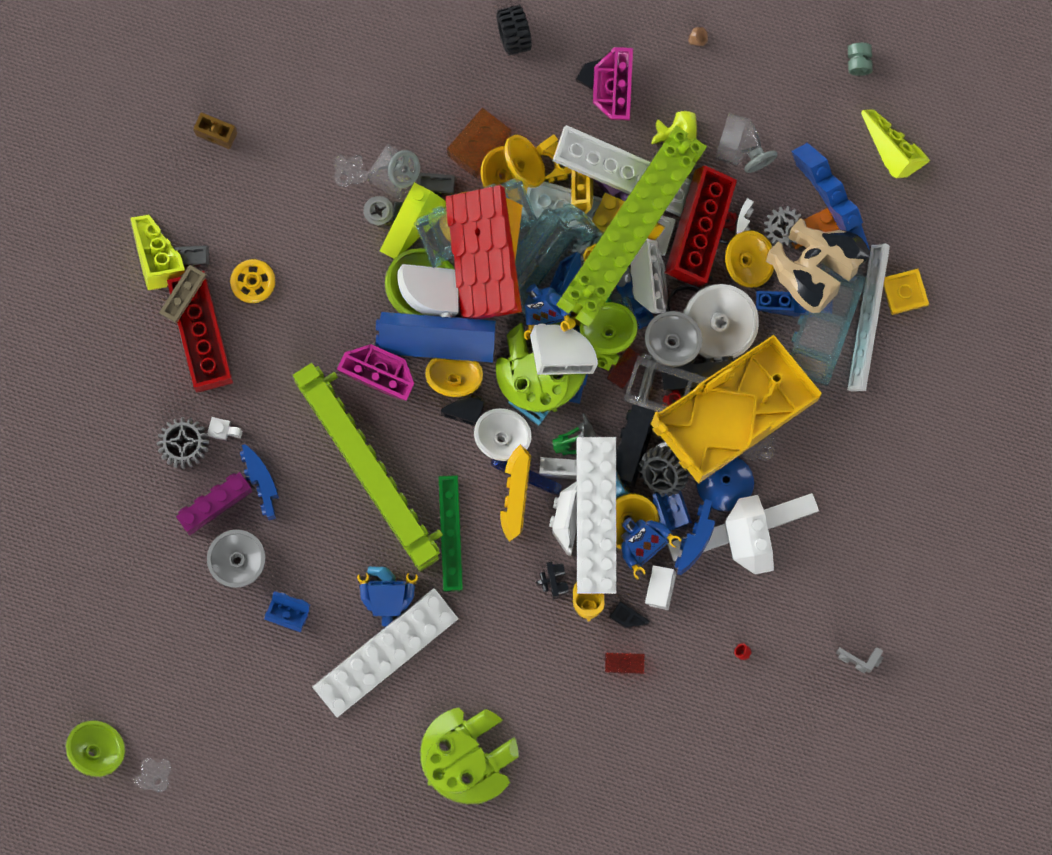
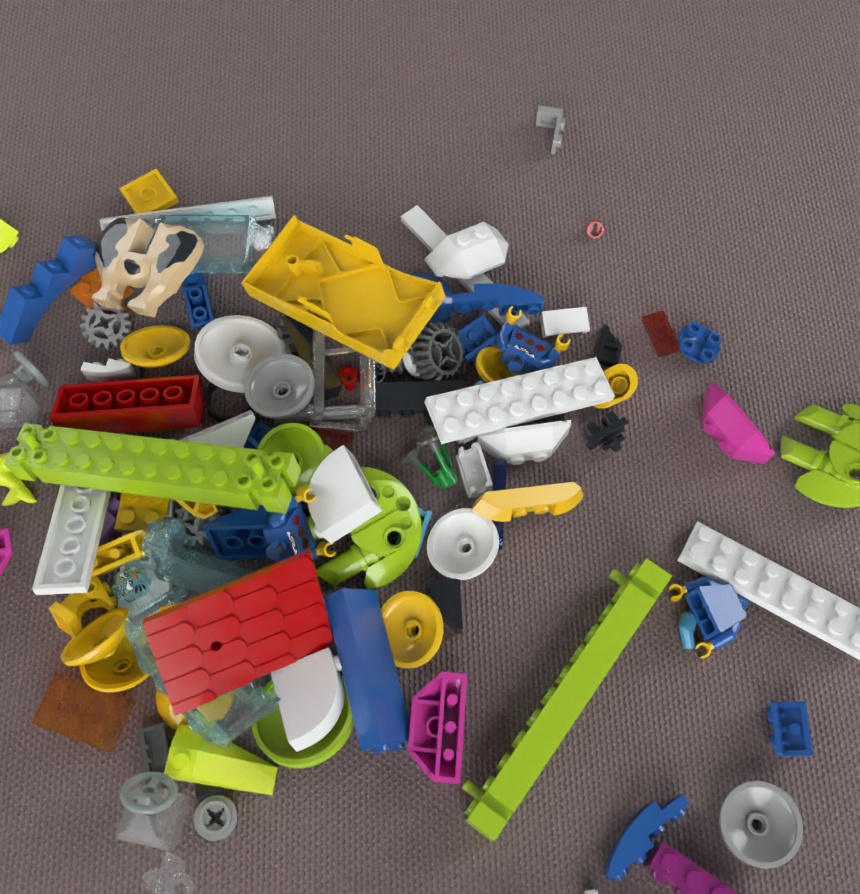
camera: 110 degrees left, 10 degrees down
green plate [438,475,463,592] -> none
none -> clear light blue head [111,565,152,603]
none -> blue dish [678,321,721,364]
none -> dark pink wedge [701,382,775,464]

